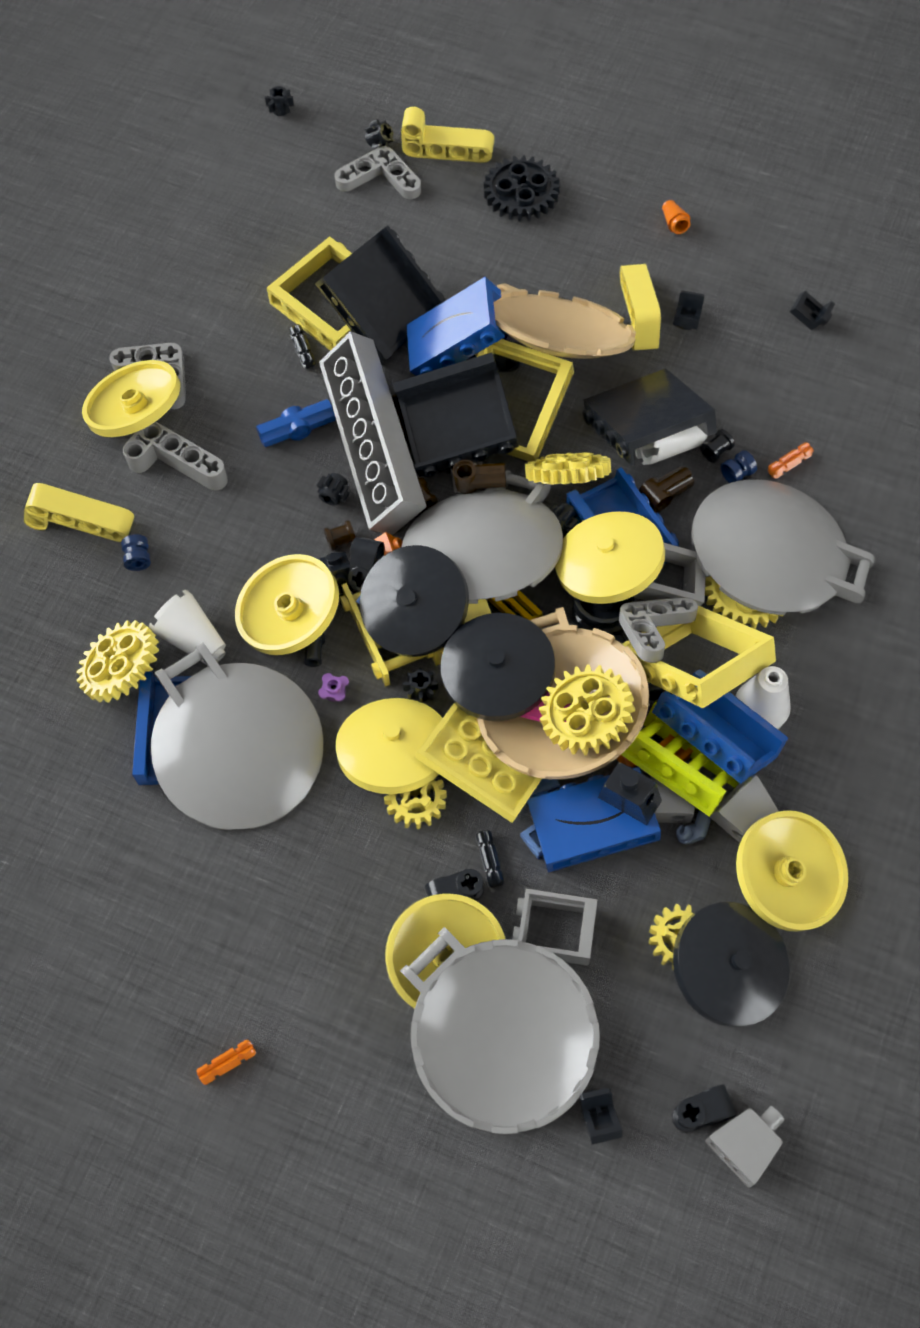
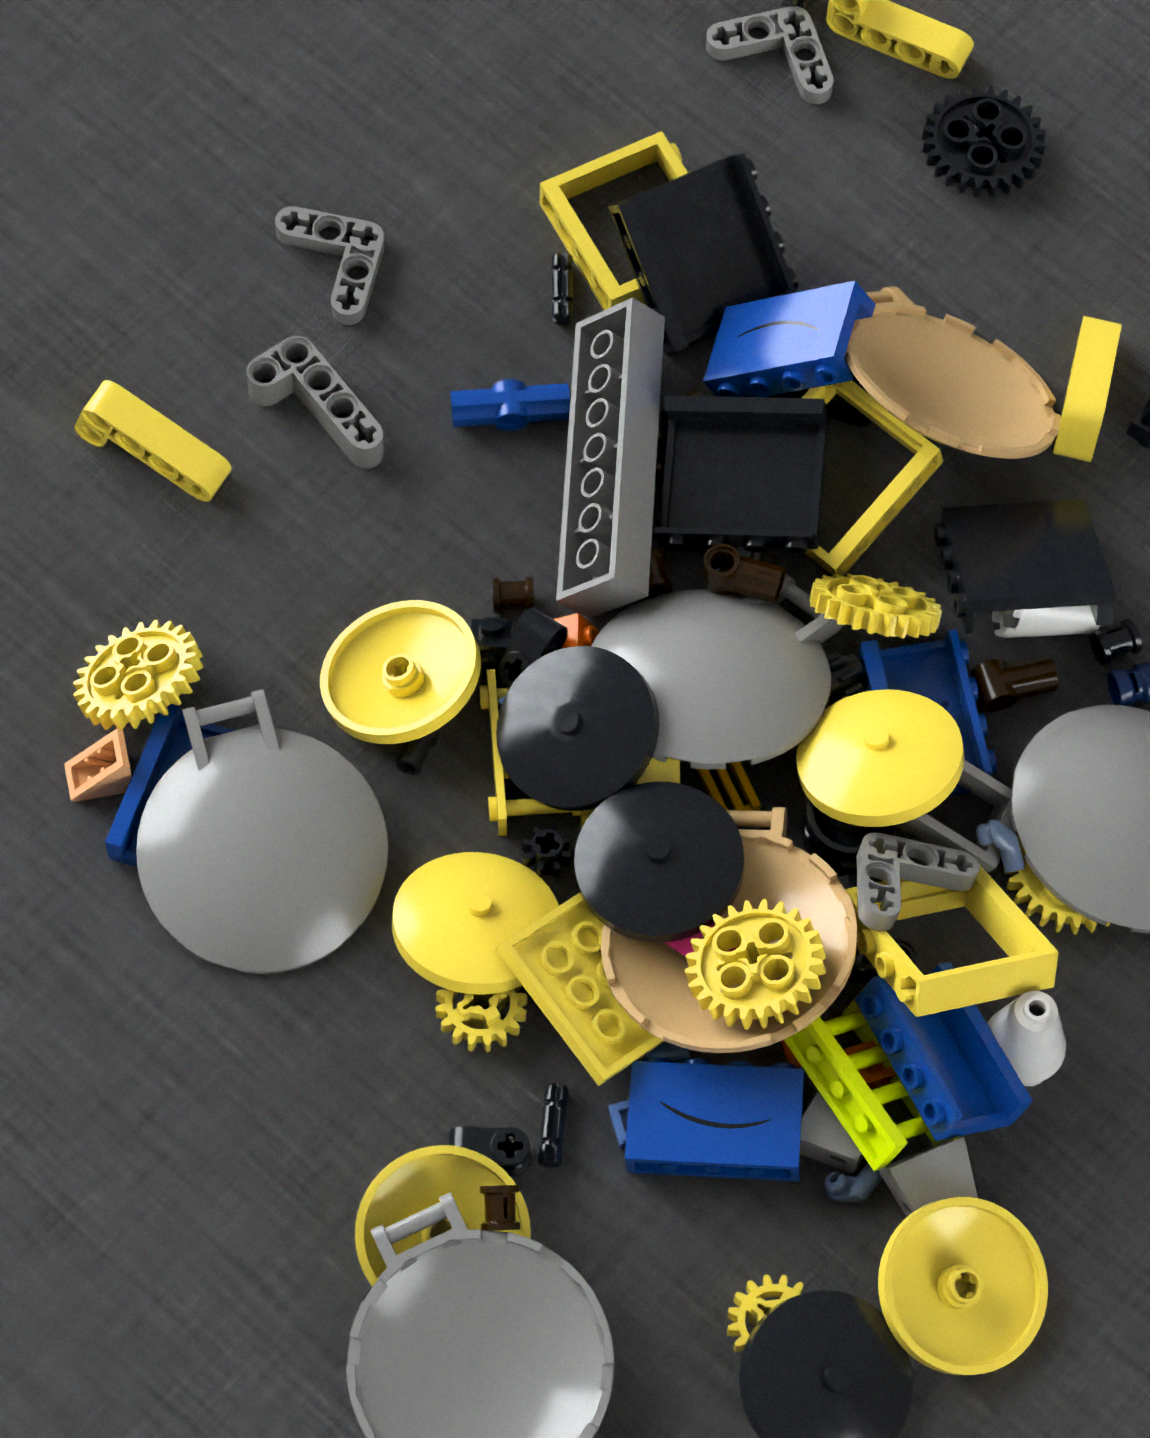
camera: 15 degrees right, 0 degrees up
light yellow dish [82,360,181,437] -> none
dark blue wheel [121,534,151,571] -> none
white cone [149,590,226,664] -> none
orange axle [196,1040,256,1085] -> none
black gear [316,473,350,506] -> none
medium lavender plate [318,673,349,702] -> none
light grey window [512,889,598,966] -> none
black torso [598,762,662,826] -> none
none -> light nougat slope [64,729,132,802]
none -> dark brown bush [480,1185,521,1231]
none -> sand blue arm [976,819,1025,873]

